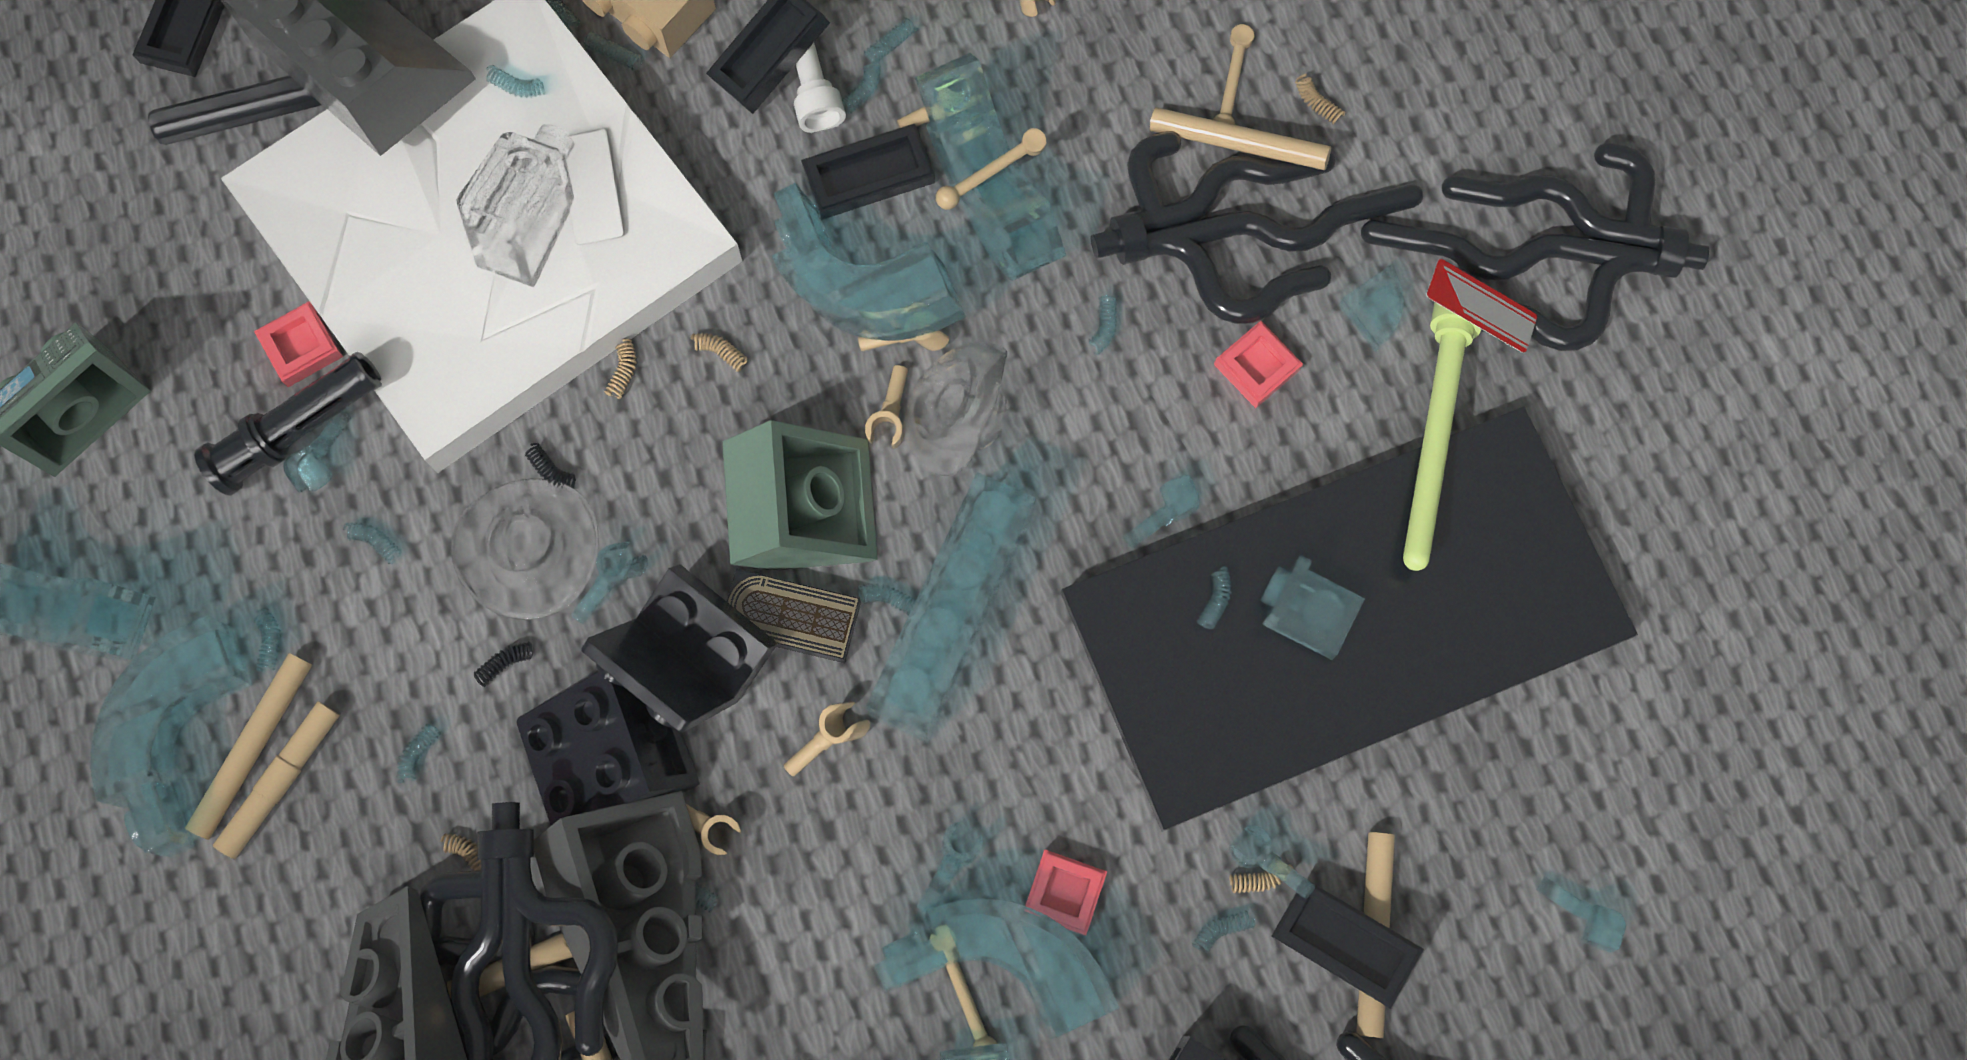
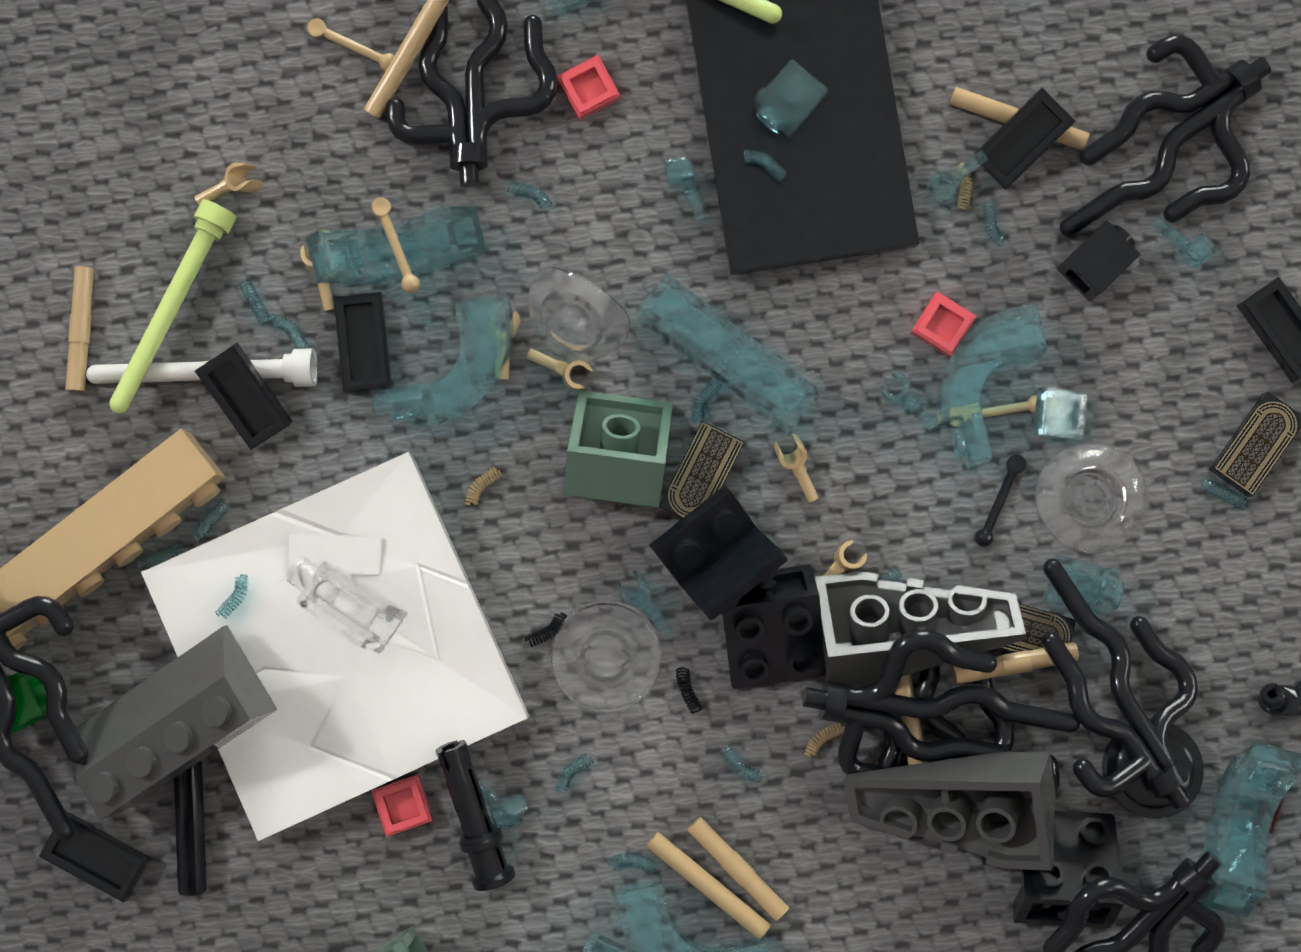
camera: 80 degrees left, 10 degrees up
tan leg [604,338,637,399] -> none
none -> black hinge [974,455,1027,547]

